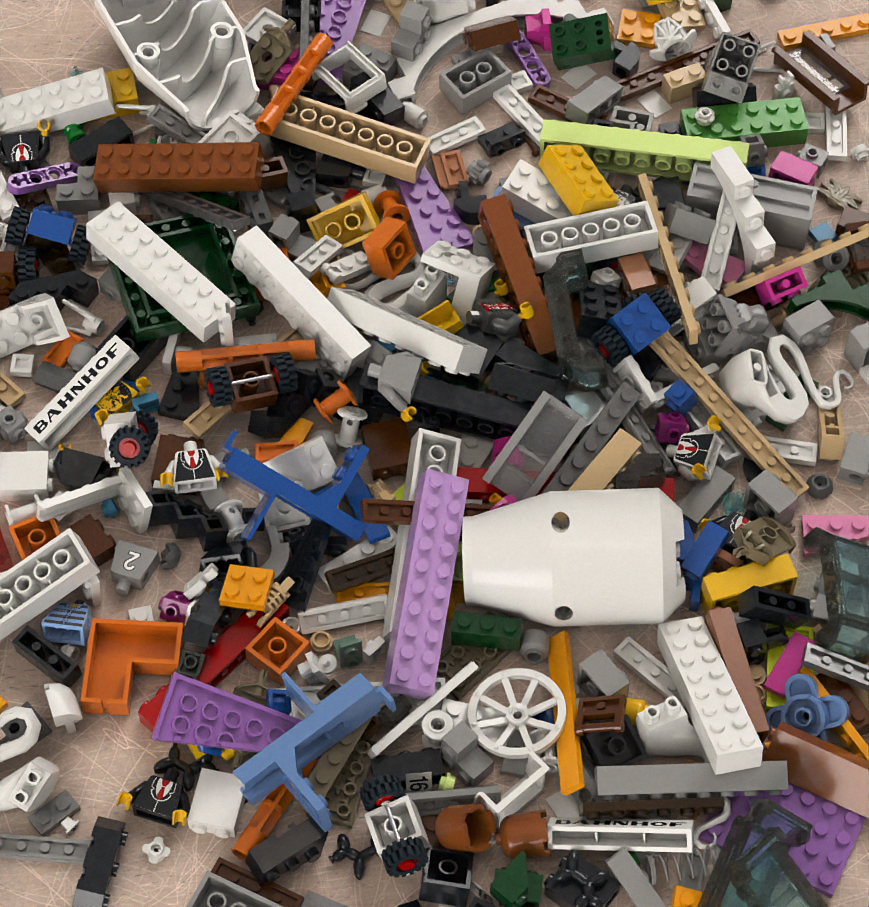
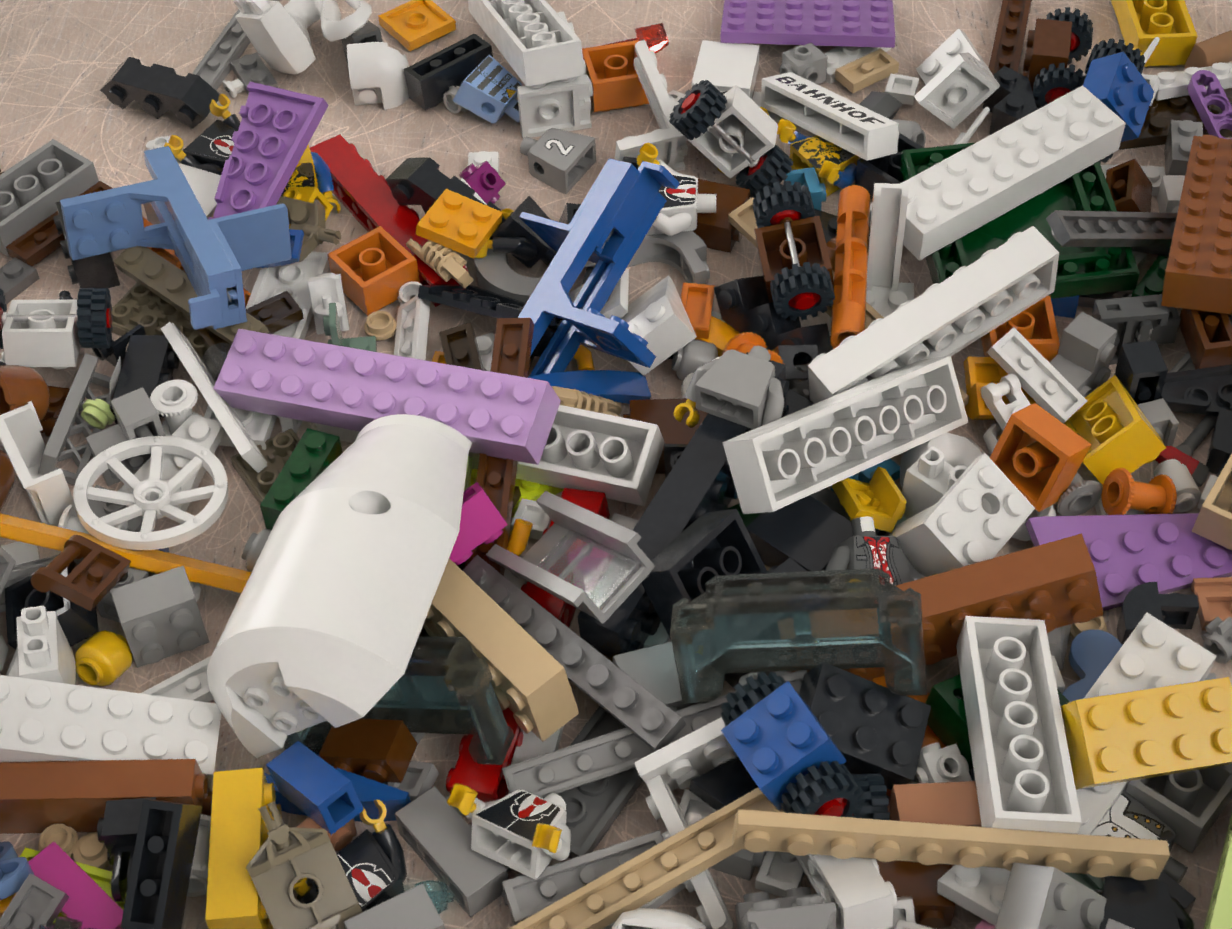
camera: 105 degrees right, 10 degrees down
white hose [4,494,41,526] -> none
orange tile [42,330,84,368] -> none
reddish brown brick [67,514,116,567] -> none
orange piece [80,618,185,716] -> none
dark grey plate [159,542,181,570] -> none
pearl dark grey slope [174,649,207,681] -> none
white plate [183,563,218,600] -> none
magenta brick [654,412,689,445] -> none
blue brick [664,379,698,416] -> none

